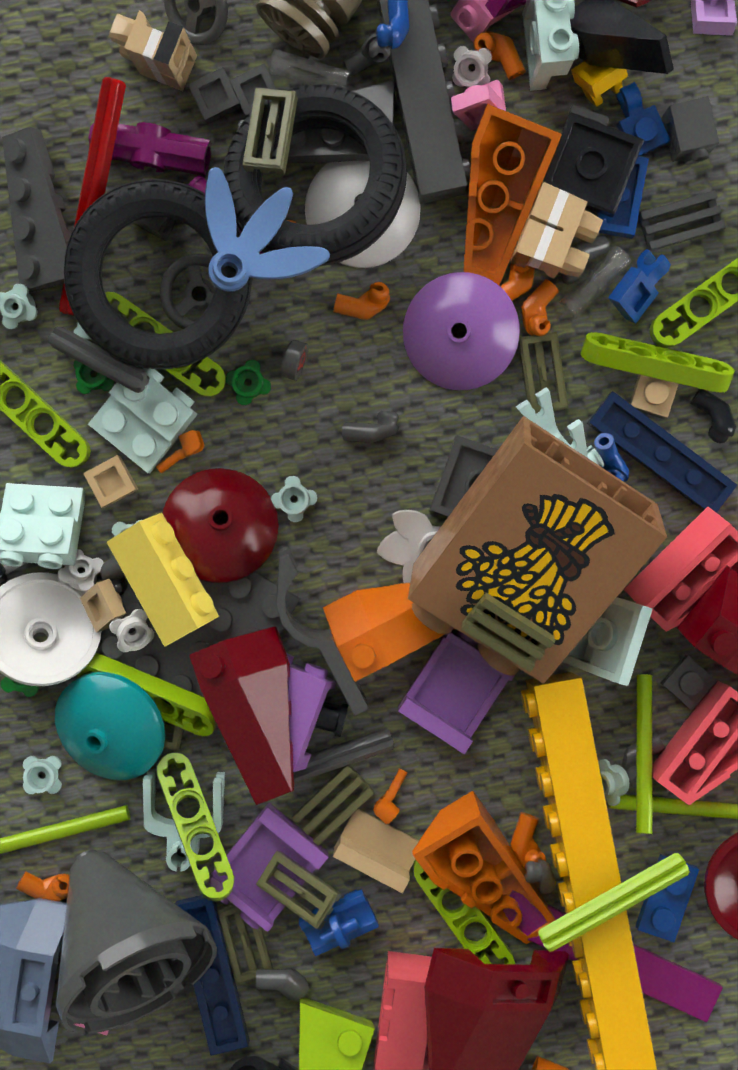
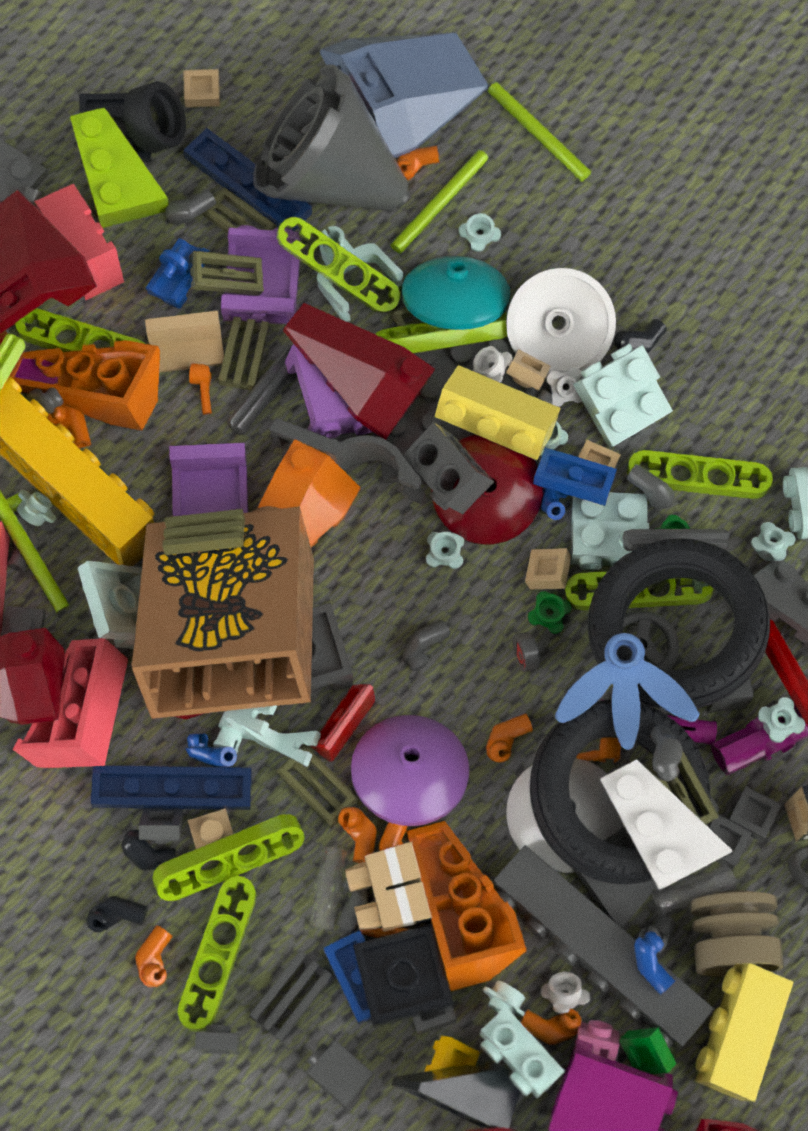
camera: 135 degrees right, 20 degrees down
orange hand [156,430,204,473] -> none
black bush [315,702,349,737] -> none
white plate [377,510,440,583] -> none
bright pink bracket [451,80,506,131] -> none
blue plate [608,249,671,324] -> none
blue plate [615,82,671,156] -> none
none -> dark grey plate [139,808,183,844]
none -> red slope [310,684,375,762]
none -> dark grey brick [403,422,494,514]
none -> light aqua plate [483,981,525,1017]
none -> tan plate [525,548,571,590]
none -> blue plate [533,447,617,506]
none -> blue arm [541,487,568,520]
none -> white wing [600,760,733,890]
none -> dark grey arm [626,464,675,509]
none -> dark grey arm [650,725,683,781]
none -> light aqua plate [758,697,805,743]

